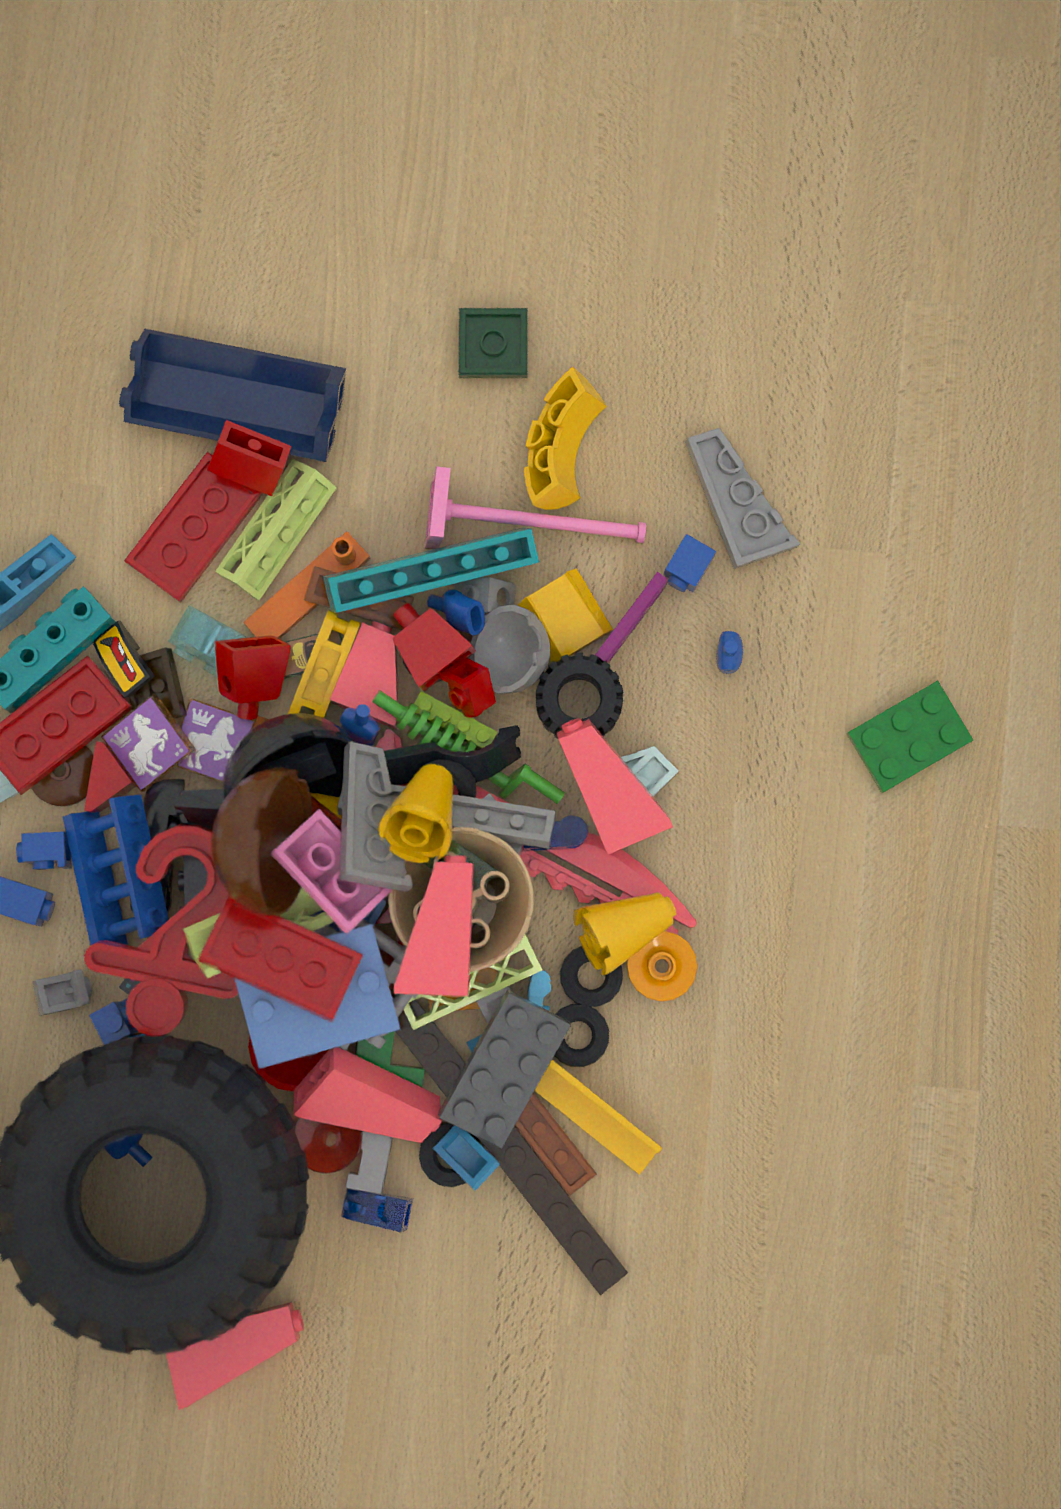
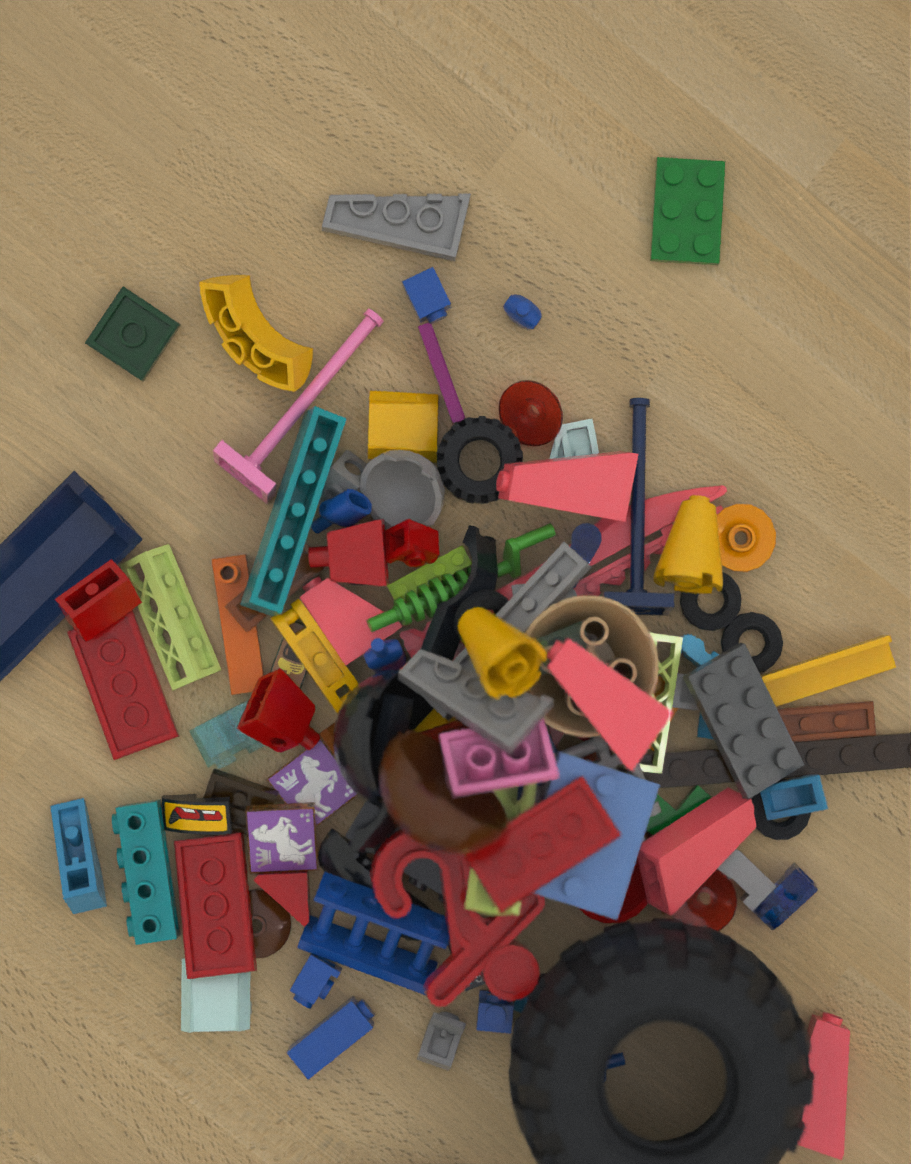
camera: 60 degrees left, 5 degrees up
none -> clear red dish [499,380,563,446]
none -> dark blue tile [602,398,674,616]

